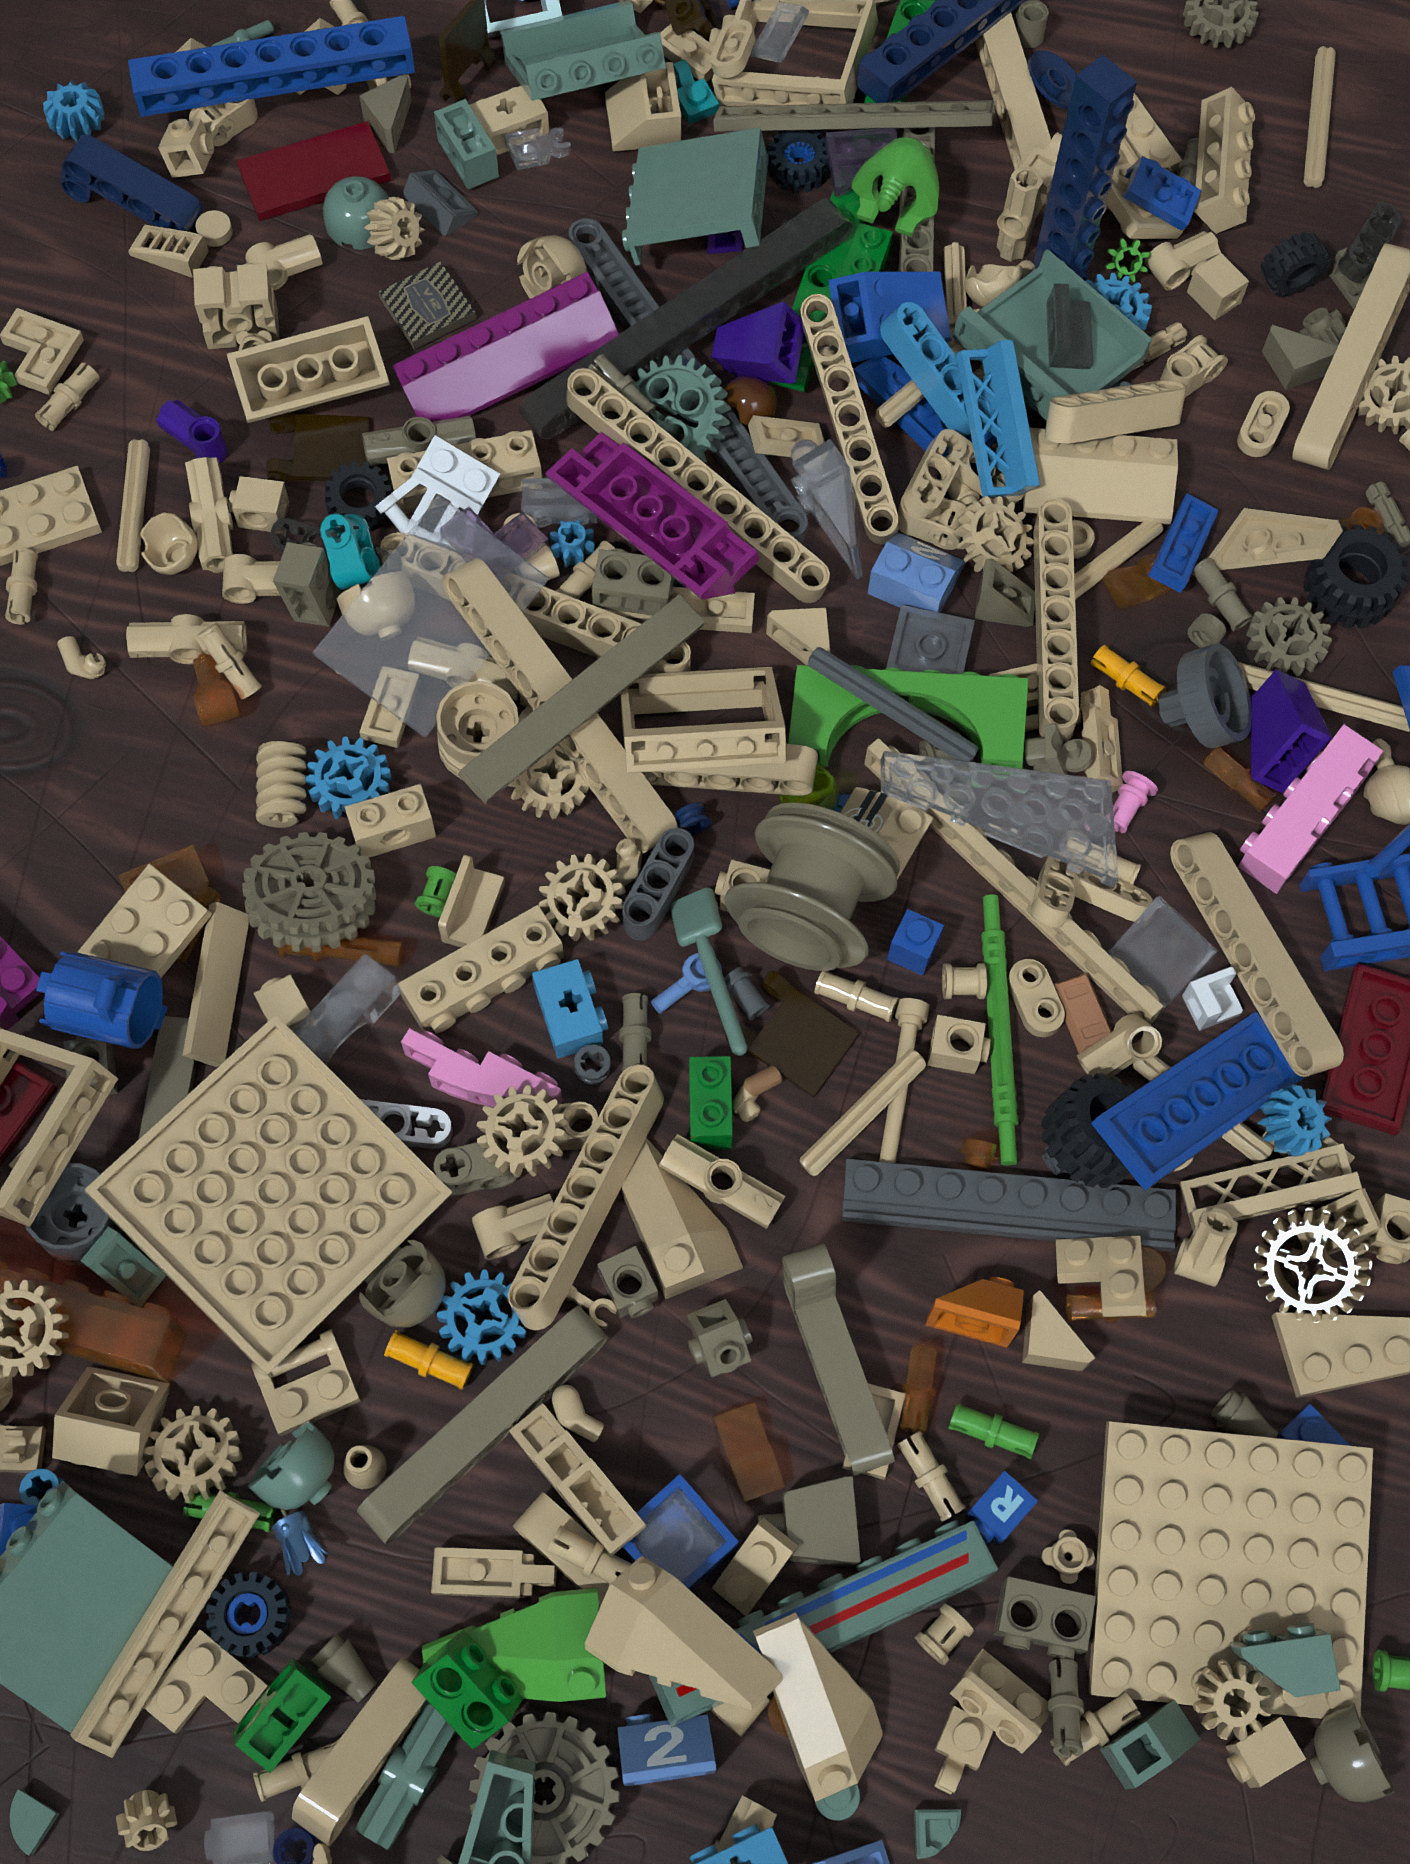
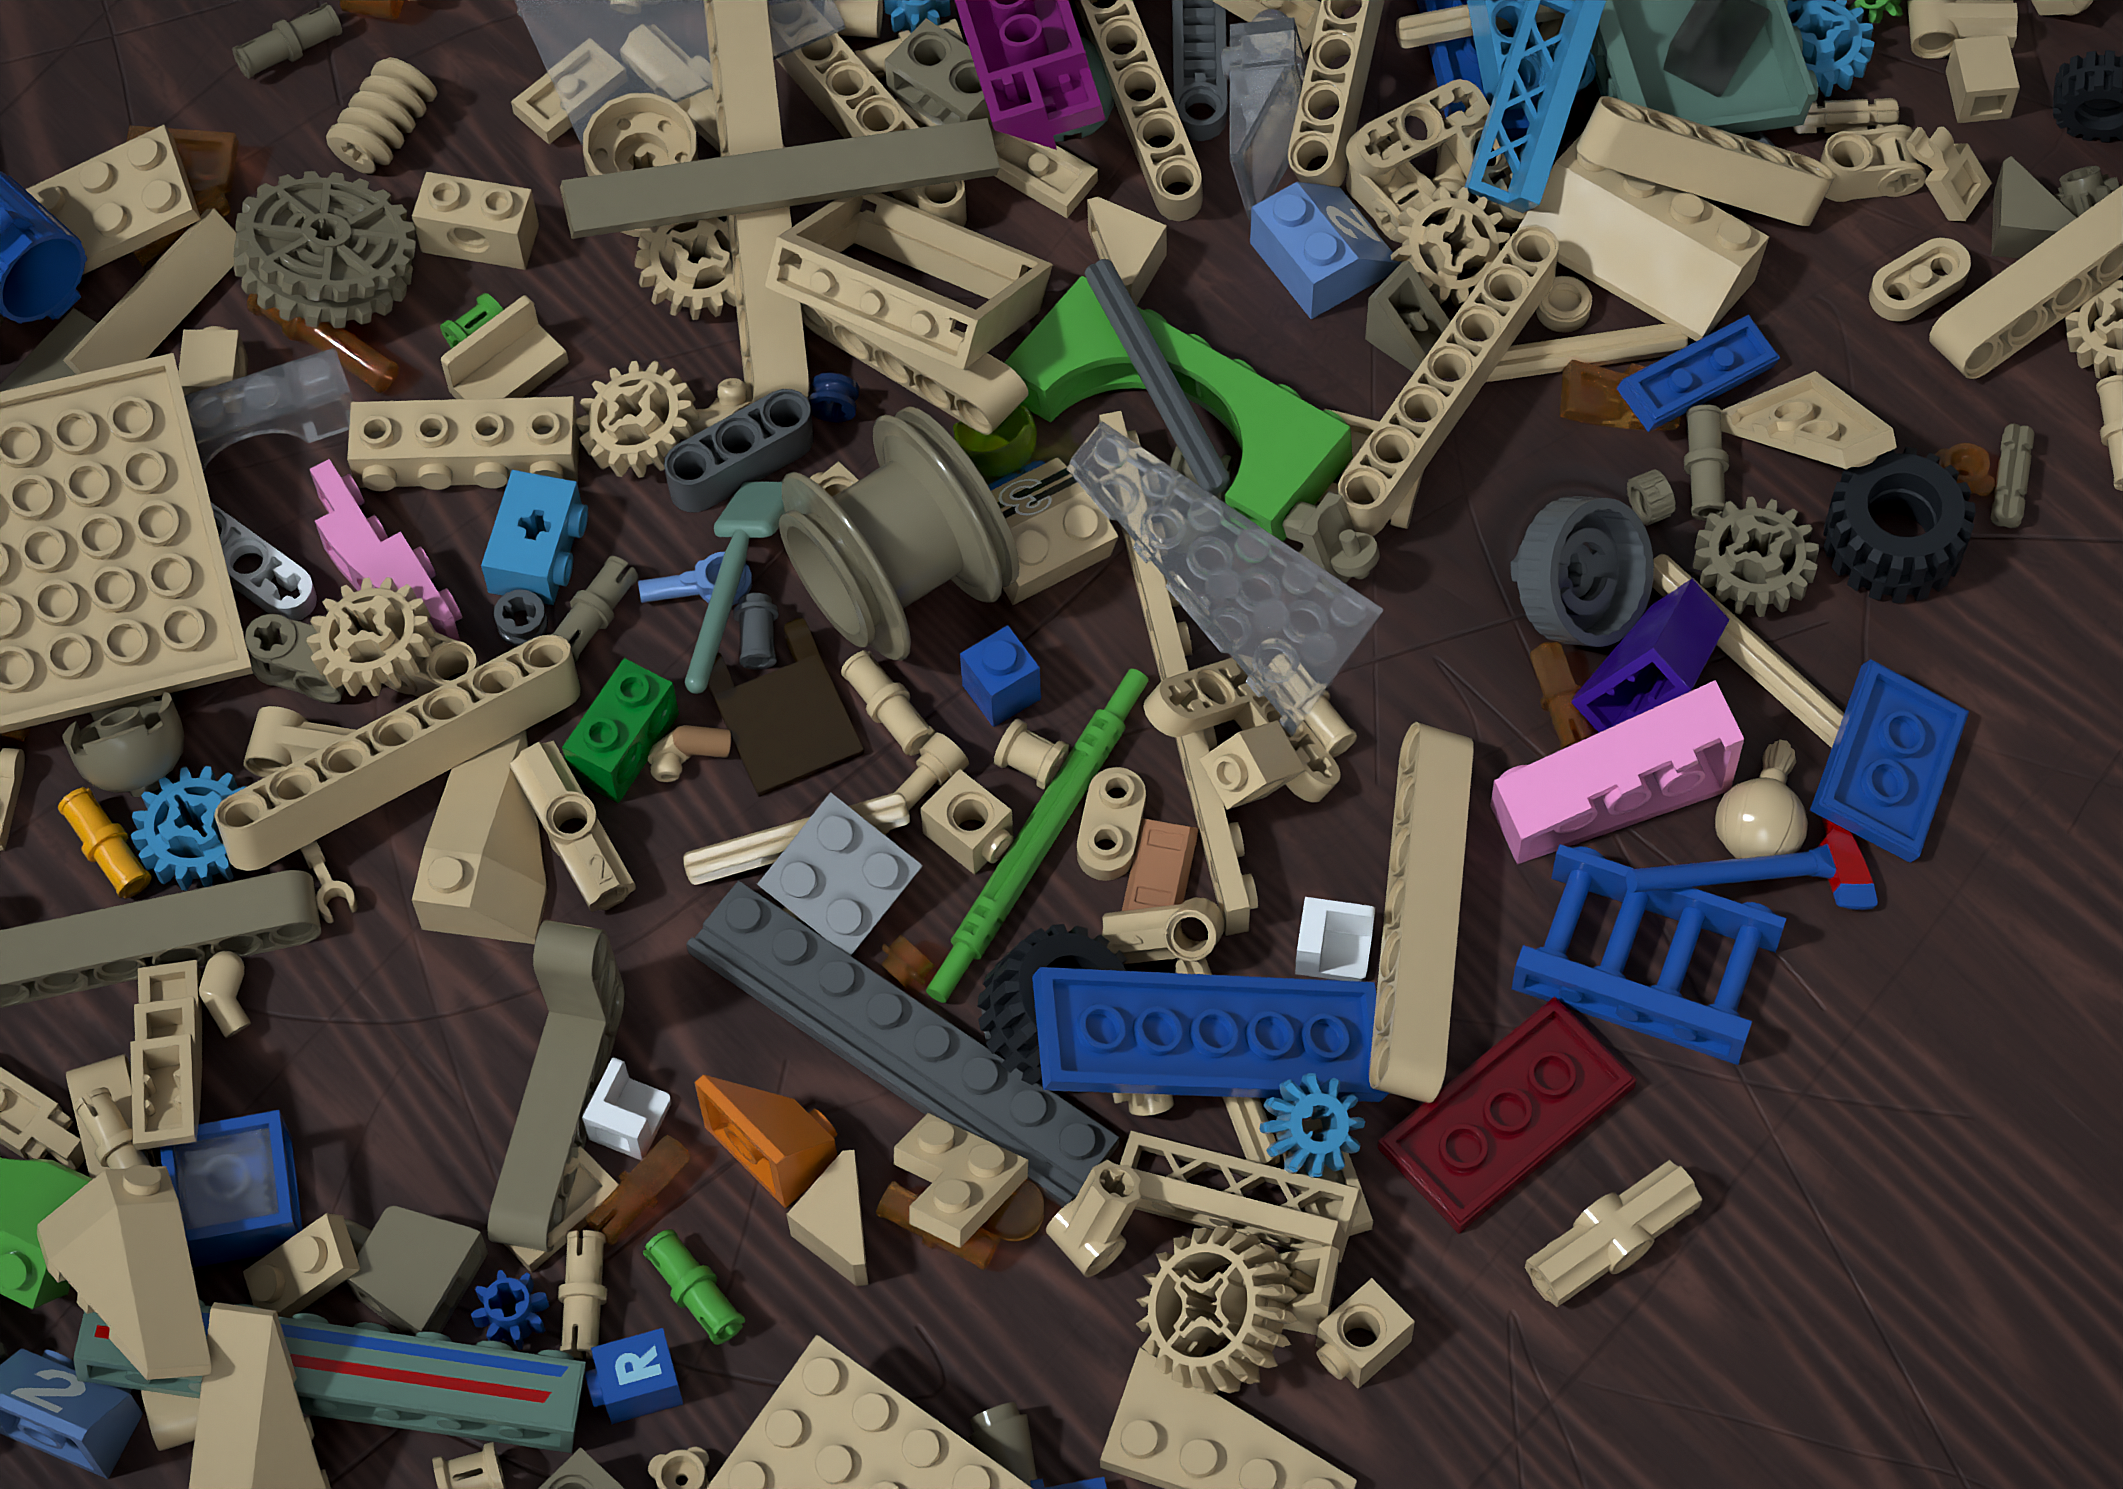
camera: 35 degrees right, 5 degrees down
dark azure gear [305,737,392,819] -> none
dark tan brick [597,1246,658,1318] -> none
dark tan brick [687,1299,752,1377] -> none
clear orange slope [713,1402,785,1502] -> none
flat silver plate [886,605,975,674] -> none
tan hinge [1080,685,1123,793] -> none
light orange pin [1090,645,1166,707] -> none
bright pink pin [1103,771,1158,833] -> none
clear slope [1108,896,1218,1008] -> none
none -> dark tan pin [232,3,342,79]
none -> blue gear [471,1270,549,1350]
none -> white panel [582,1057,671,1161]
none -> light grey plate [757,792,923,956]
none -> tan brick [1199,720,1306,810]
none -> tan plate [1906,127,1992,221]

